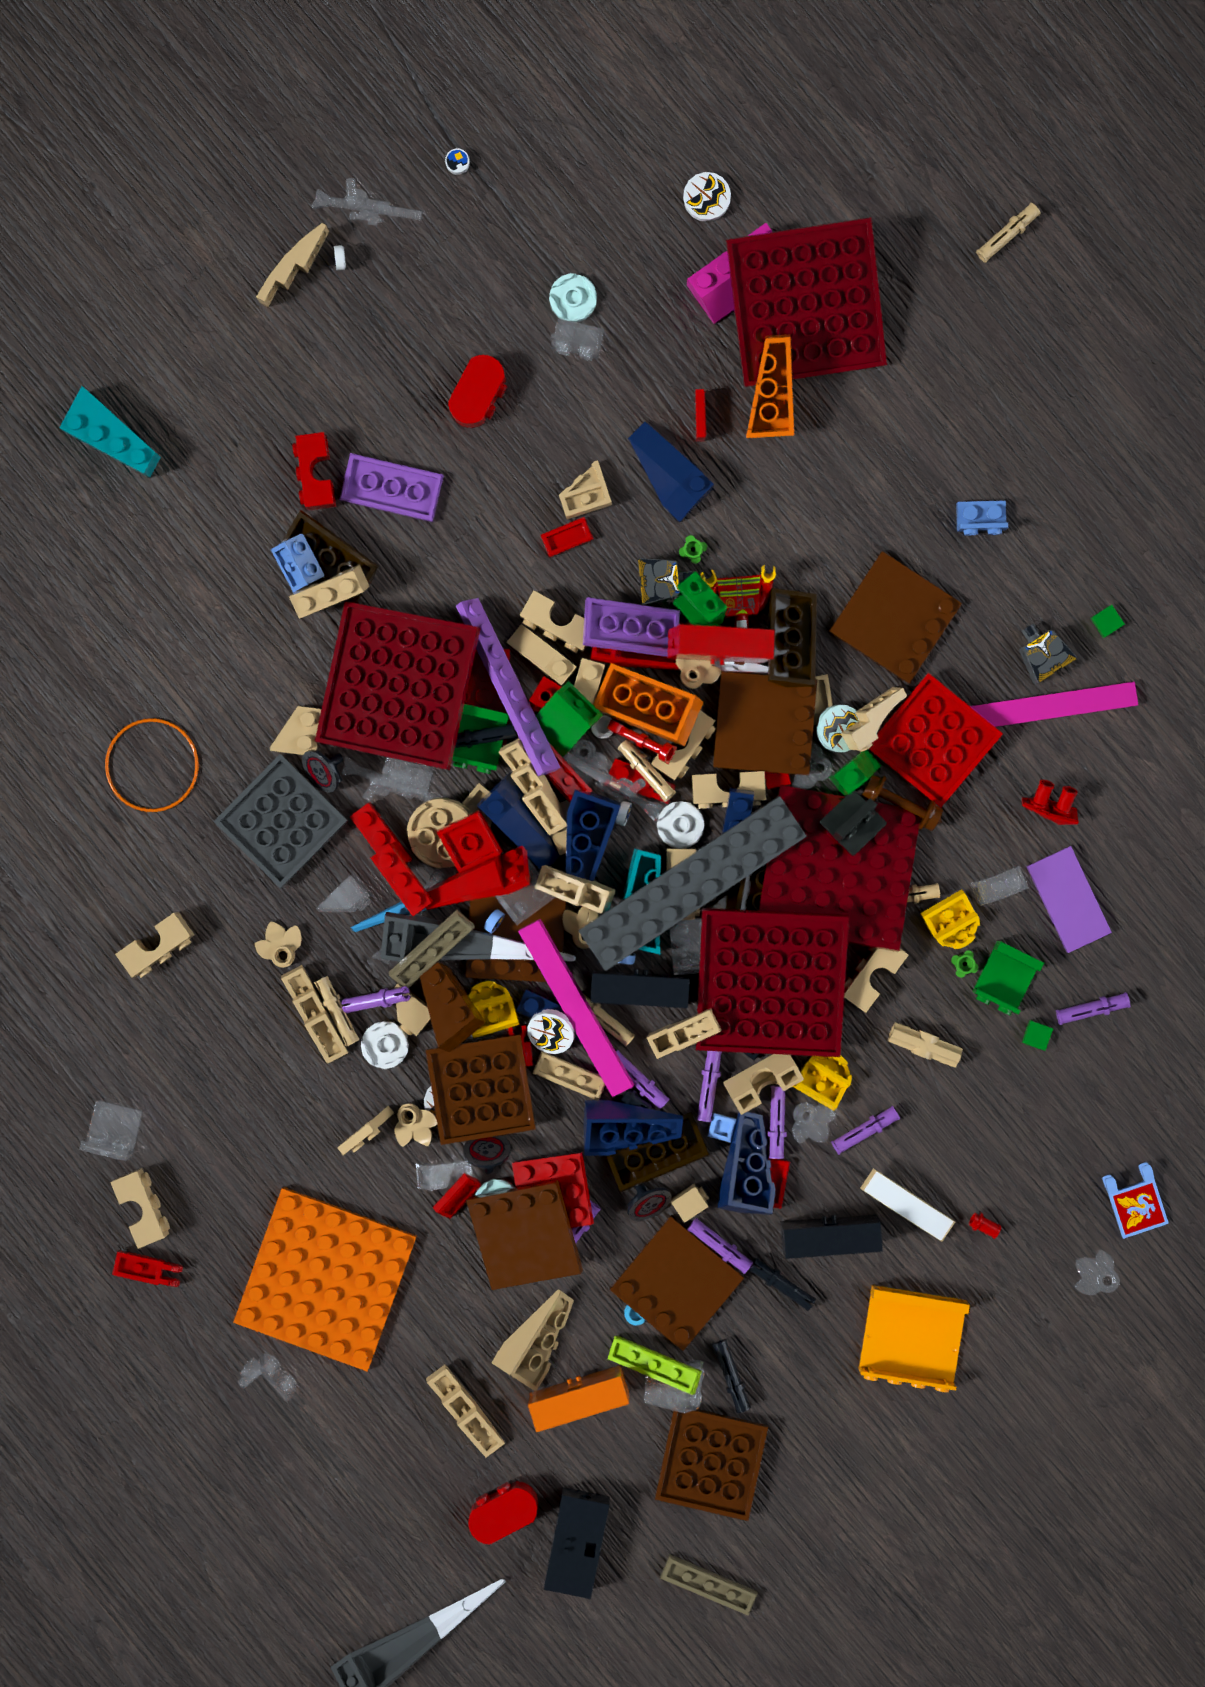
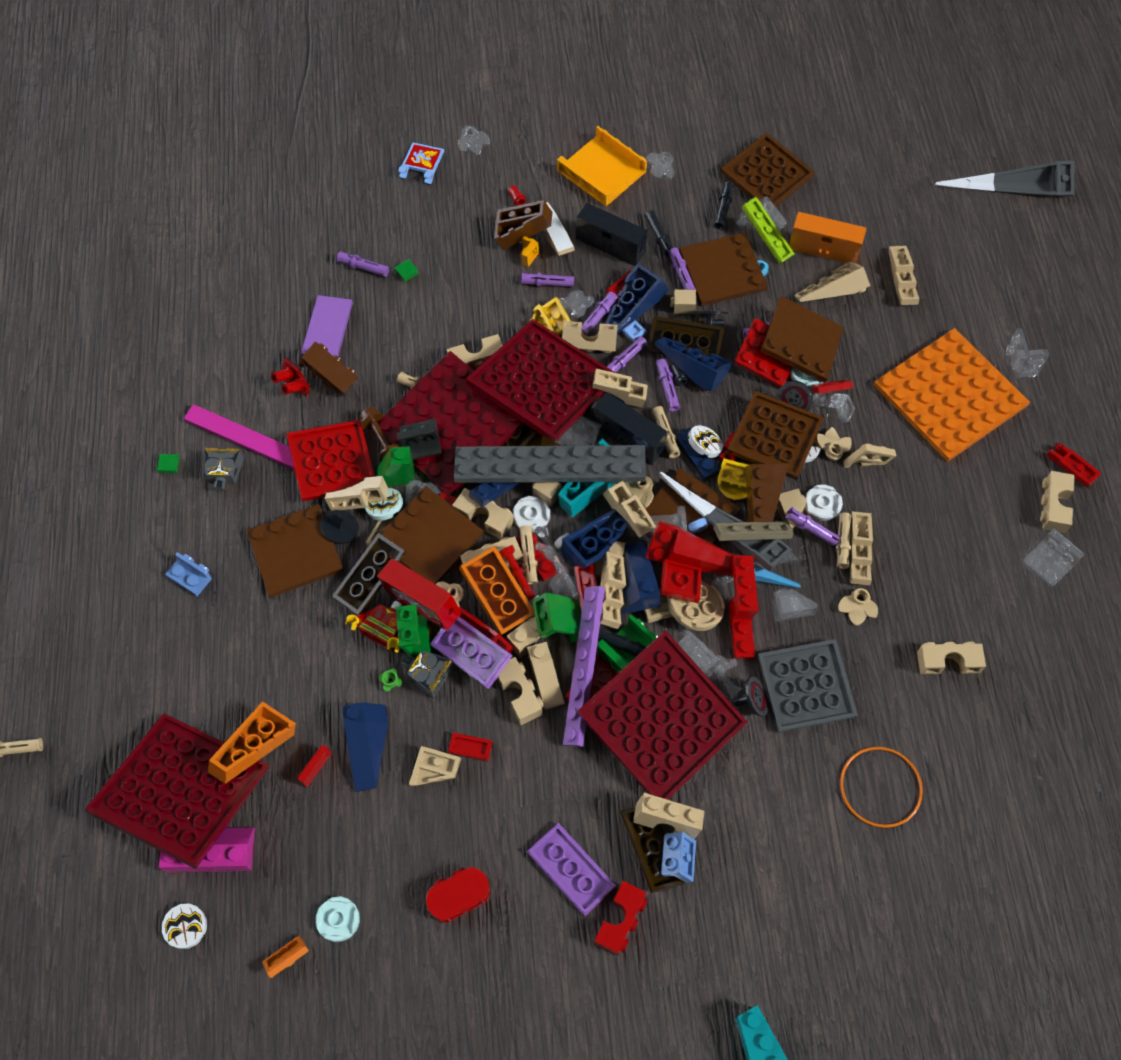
camera: 140 degrees left, 25 degrees down
tan wing [270,706,322,755] -> none
red brick [468,1481,538,1544] -> none
dark pink tile [518,919,634,1097] -> none
red brick [529,676,561,714] -> none
tan tile [533,1051,605,1100] -> none
black brick [544,1487,610,1599] -> none
clear bracket [550,319,605,361] -> none
dark tan tile [660,1554,758,1616] -> none
tan piece [888,1022,963,1068] -> none
yellow slope [920,889,980,949] -> none
bright green plate [951,950,979,978] -> none
clear slope [971,866,1028,906] -> none
green panel [972,941,1044,1016] -> none
none -> orange plate [262,935,309,978]
none -> reddish brown wedge [298,341,358,397]
none -> black shield [321,510,359,544]
none -> reddish brown wedge [494,200,553,250]
none -> light orange bracket [521,236,539,267]
none -> clear plate [646,152,674,180]

